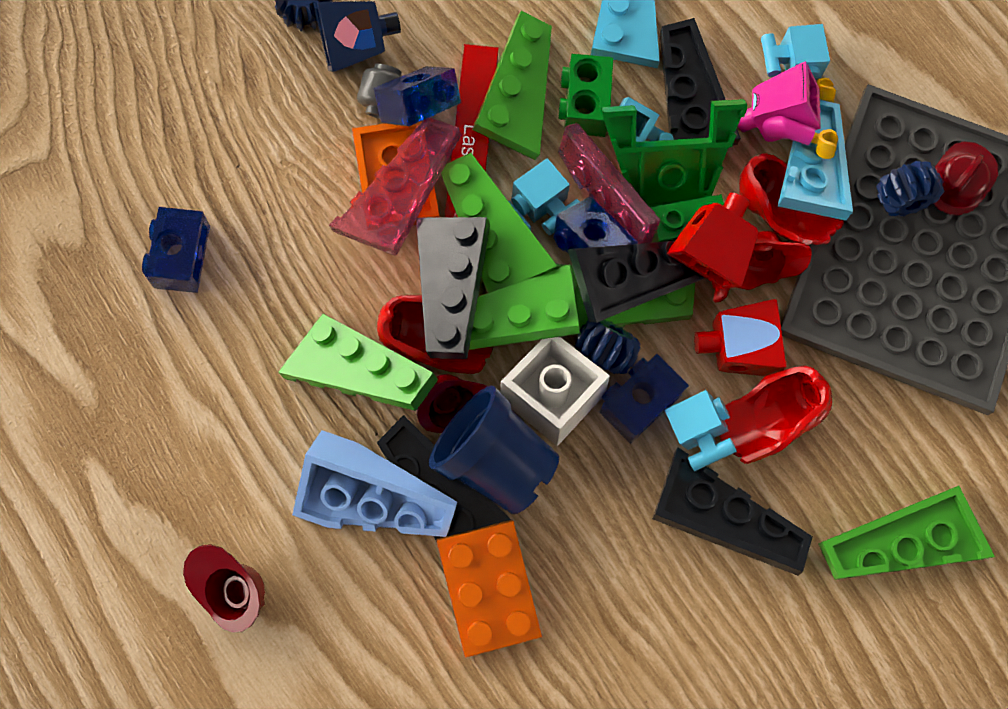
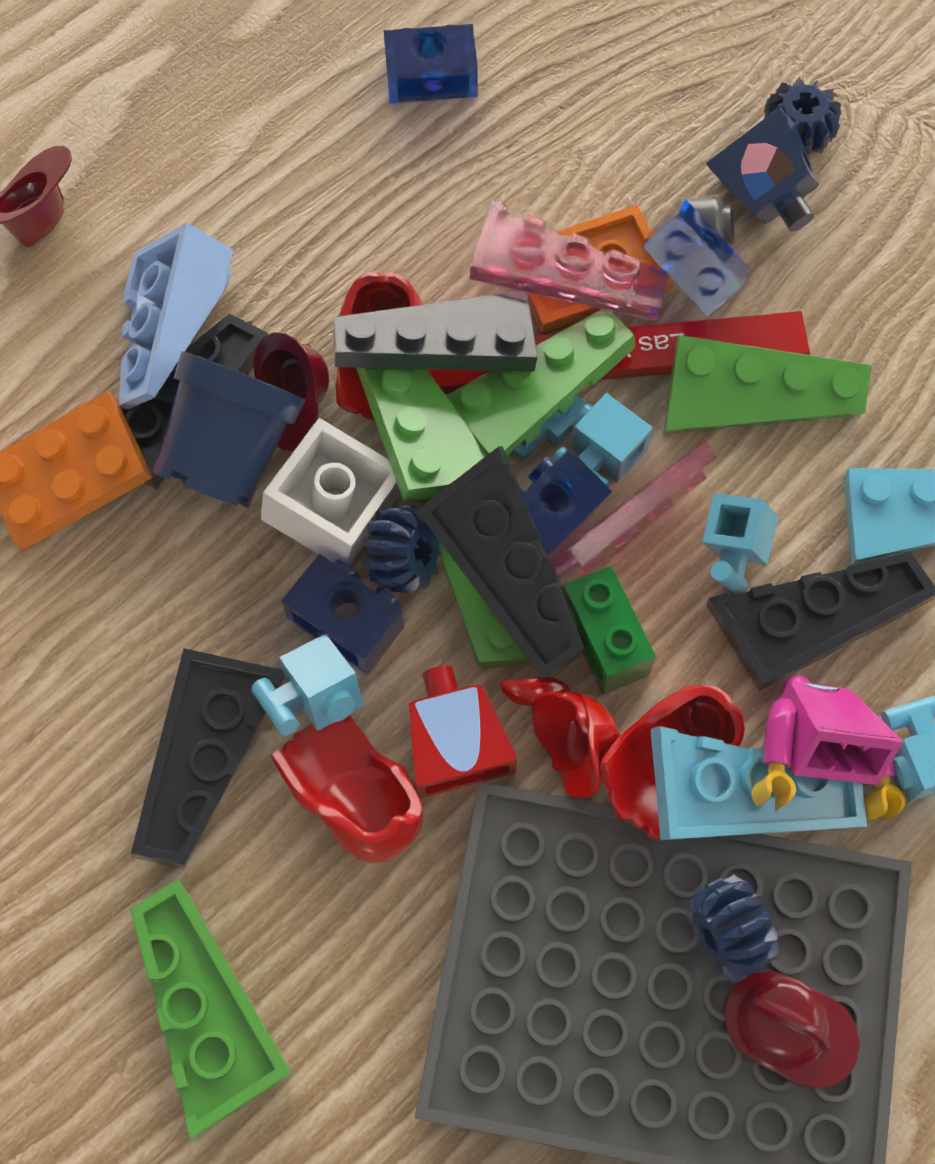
camera: 85 degrees right, 5 degrees down
wing [278,313,438,411] -> none
green brick [558,53,613,137] -> none
green wing [601,99,748,213] -> none
red torso [667,193,758,289] -> none

